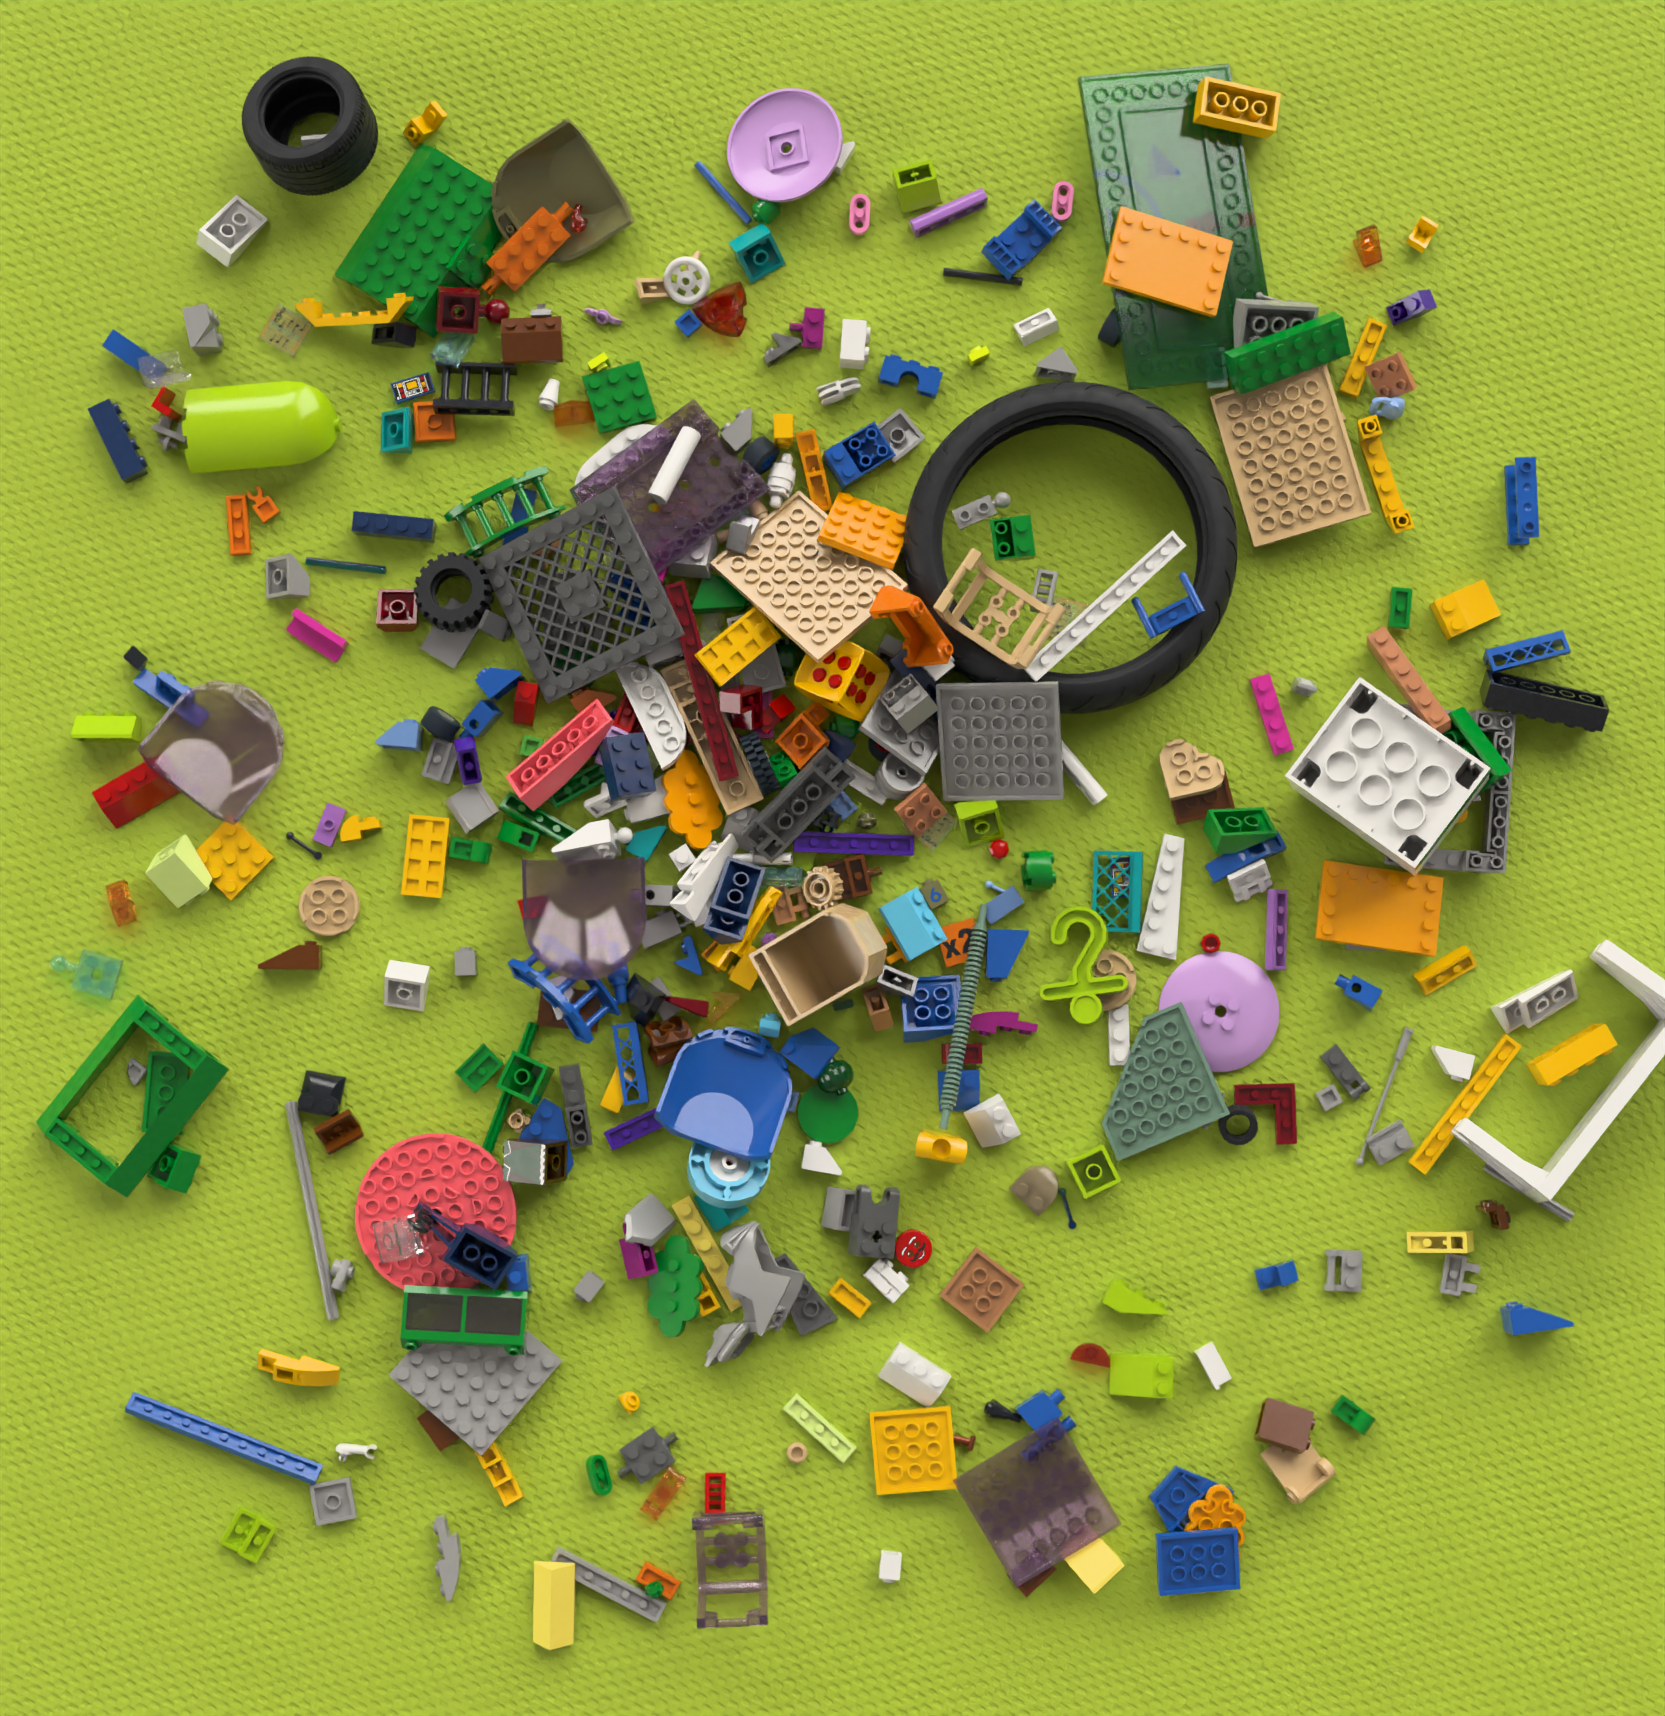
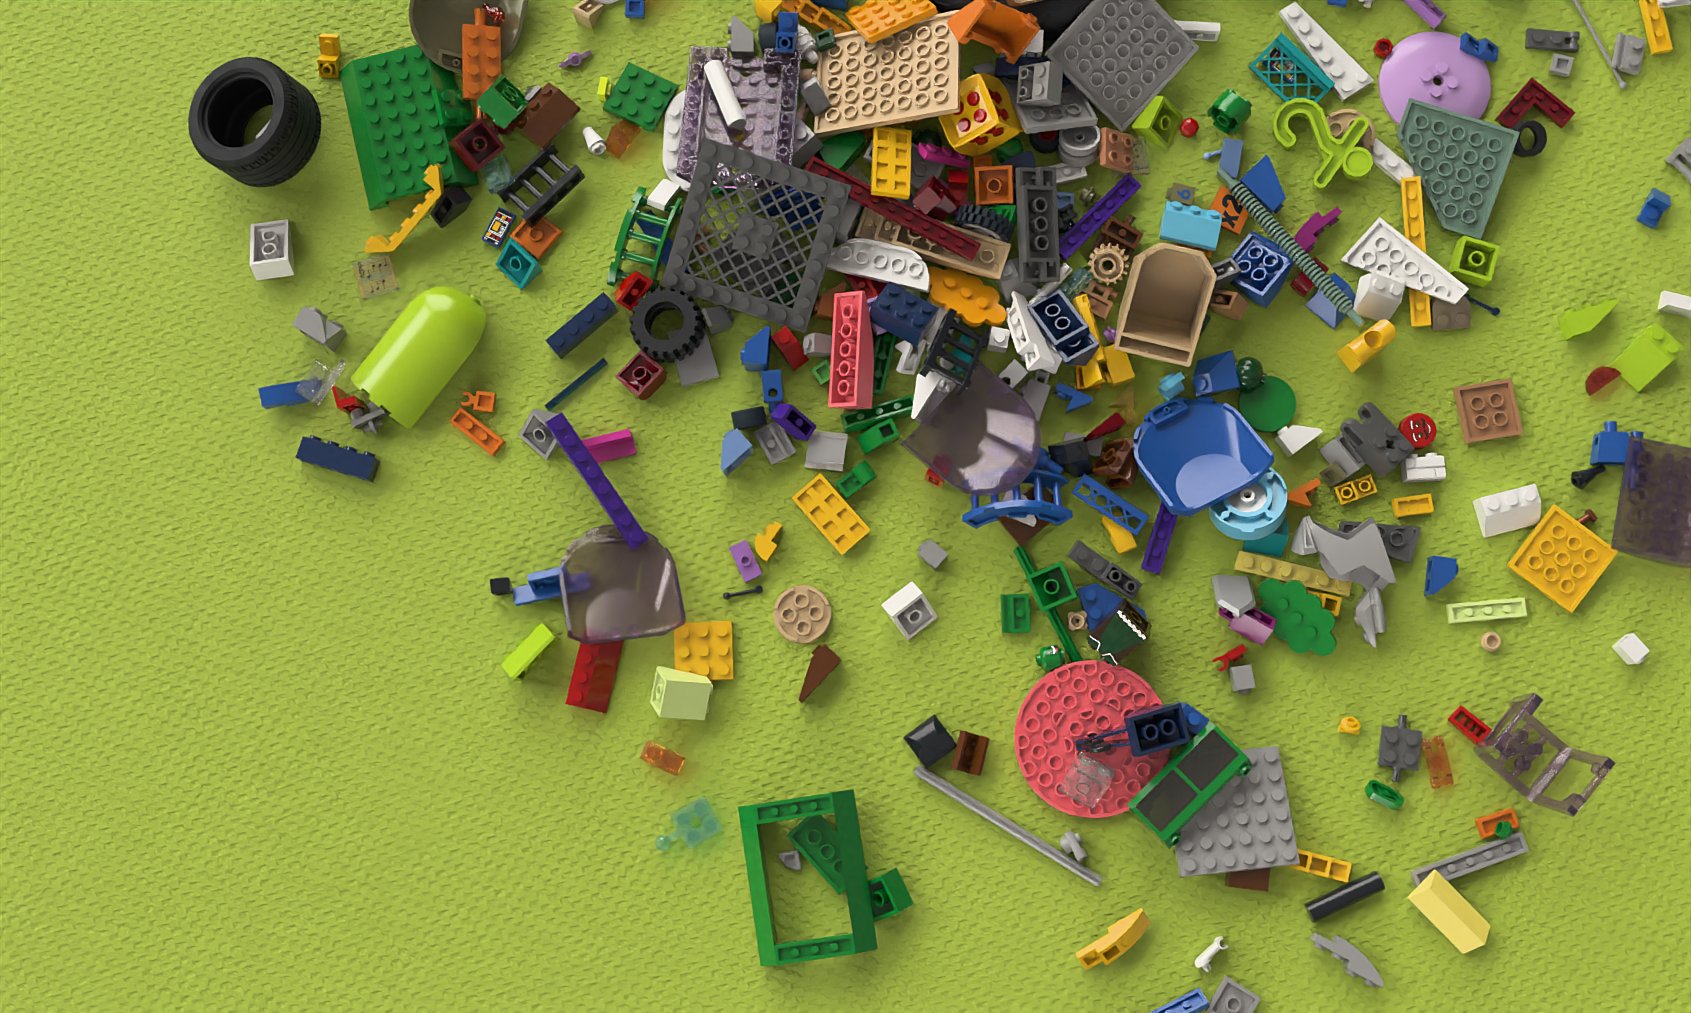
camera: 40 degrees left, 5 degrees down
none -> green slope [476,74,528,129]
none -> dark purple plate [545,412,649,551]
none -> red slope [614,271,653,311]
none -> white tile [647,178,680,211]
none -> blue slope [776,12,799,53]
none -> light grey brick [803,333,832,358]
none -> dark green tile [815,28,837,53]
none -> dark pink plate [916,142,971,169]
none -> black fence [919,308,990,396]
none -> green head [1036,645,1065,672]
none -> red plate [1212,644,1247,672]
none -> orange slope [1287,478,1321,509]
none -> black brick [1304,871,1385,923]
none -> olive plate [1319,461,1347,488]
none -> yellow slope [1334,474,1378,505]
none -> white wing [1341,217,1469,304]
none -> yellow plate [1401,176,1431,328]
none -> blue slope [1424,556,1459,596]
none -> blue slope [1460,32,1499,62]

